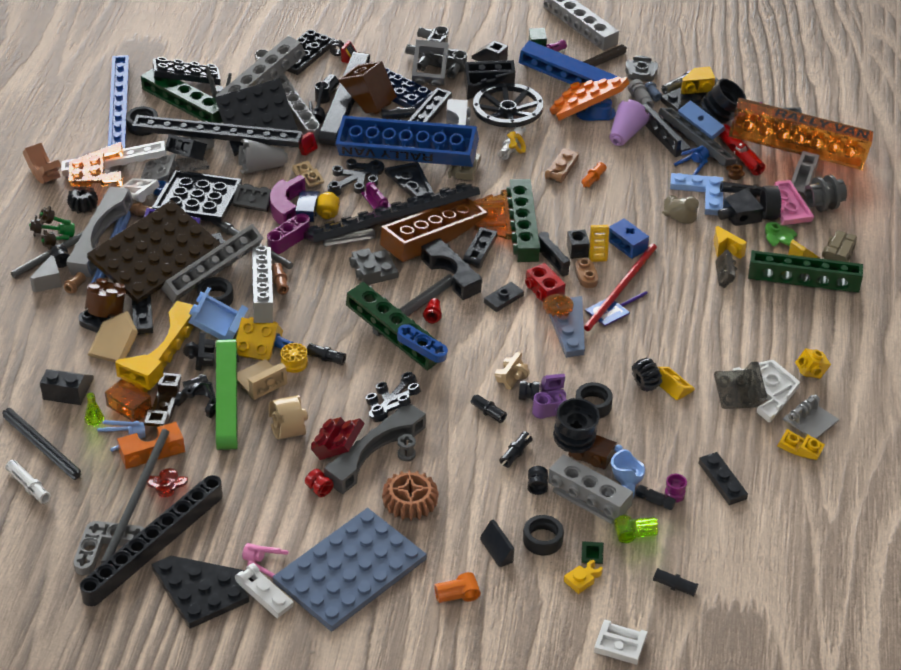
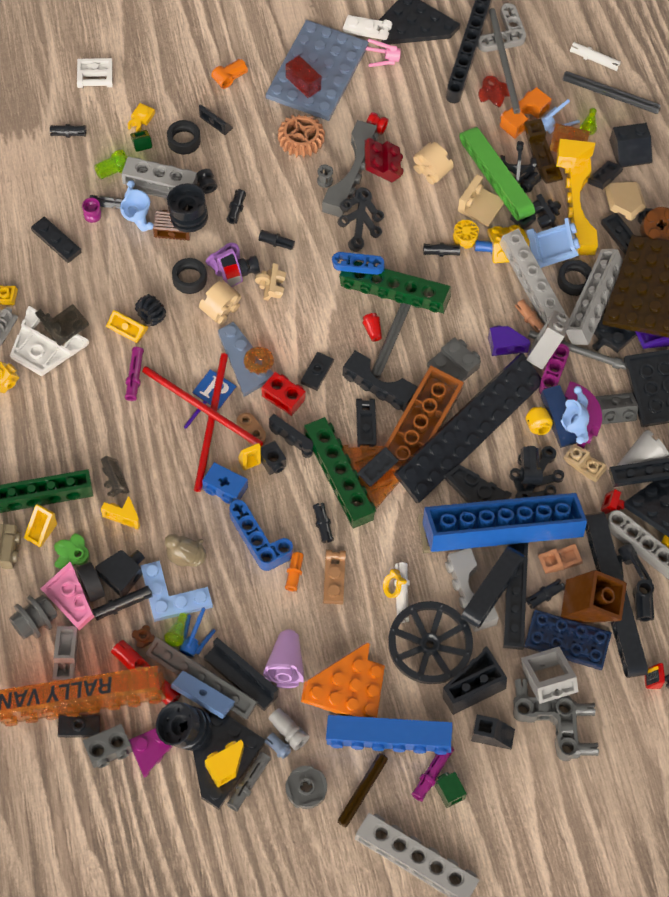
camera: 155 degrees right, 20 degrees up
magenta hinge [362,182,391,210] -> none
none -> magenta pin [125,347,144,401]
none -> red piece [142,366,263,447]
none -> clear neon green cone [164,613,187,646]
none -> tan brick [199,280,241,325]
none -> blue beam [229,500,293,571]
none -> clear red brick [286,55,322,98]
none -> black pin [312,503,334,544]
none -> black plate [357,447,399,487]
none -> black beam [461,546,526,628]
none -> dark purple slope [488,325,530,356]
none -> black piece [519,446,543,485]
none -> window [526,310,570,369]
none -> light blue piece [561,386,590,444]
none -> black plate [588,161,623,190]

